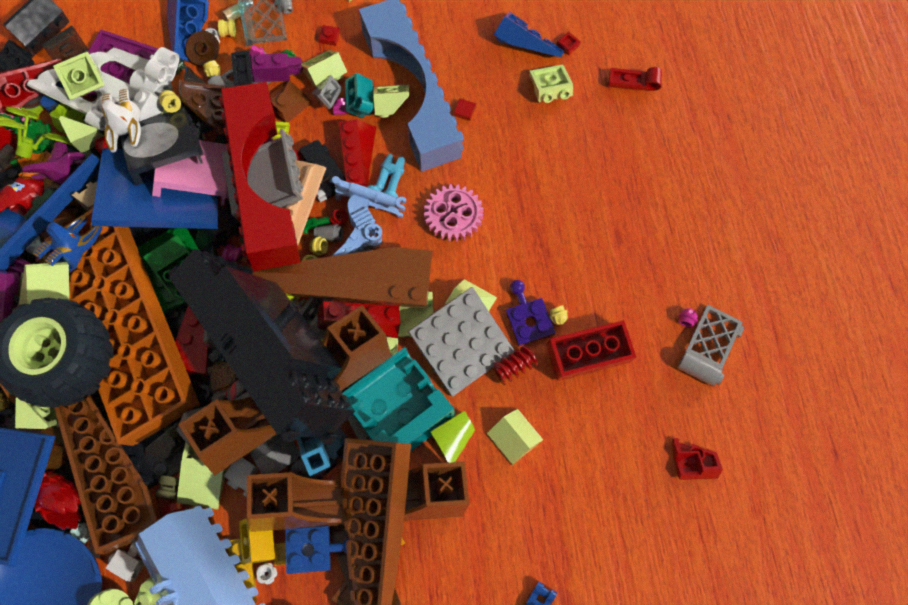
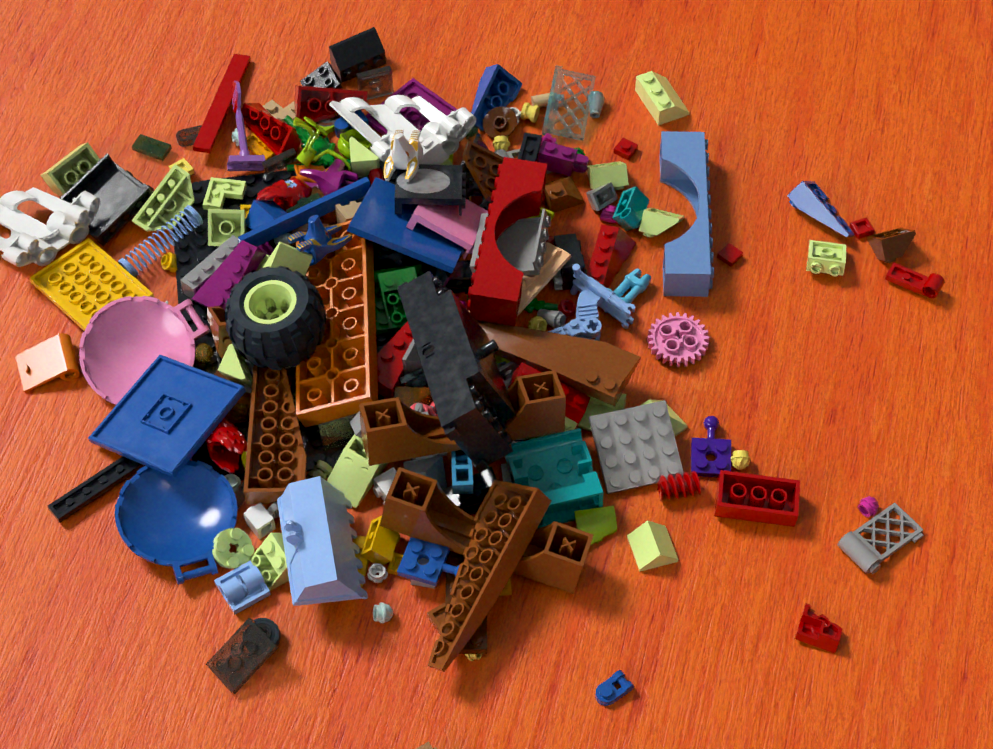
camera: 25 degrees right, 15 degrees down
yellowish green slope [53,52,105,100] -> none
light yellow wheel [159,90,181,113] -> none
none -> reddish brown slope [867,228,916,263]

